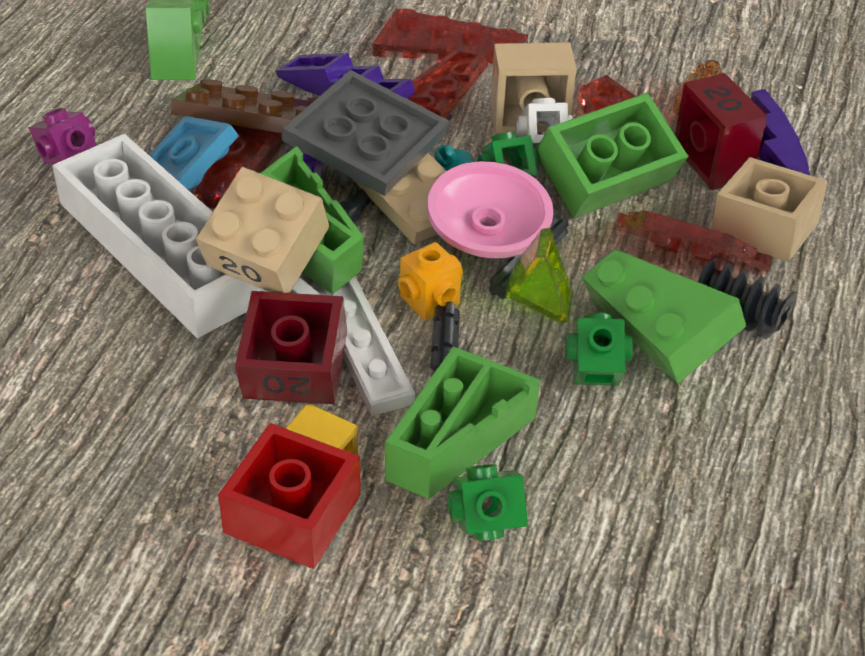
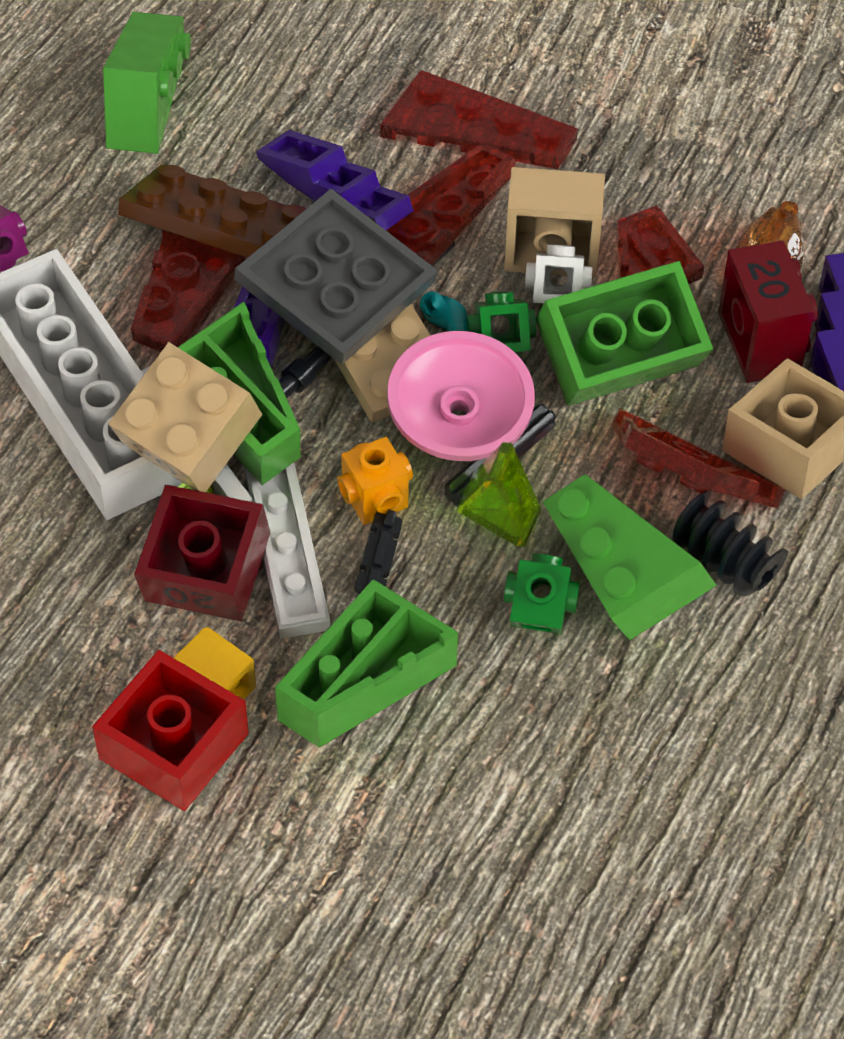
camera: 10 degrees right, 10 degrees up
dark azure plate [149,116,239,190] -> none
green brick [447,464,528,541] -> none

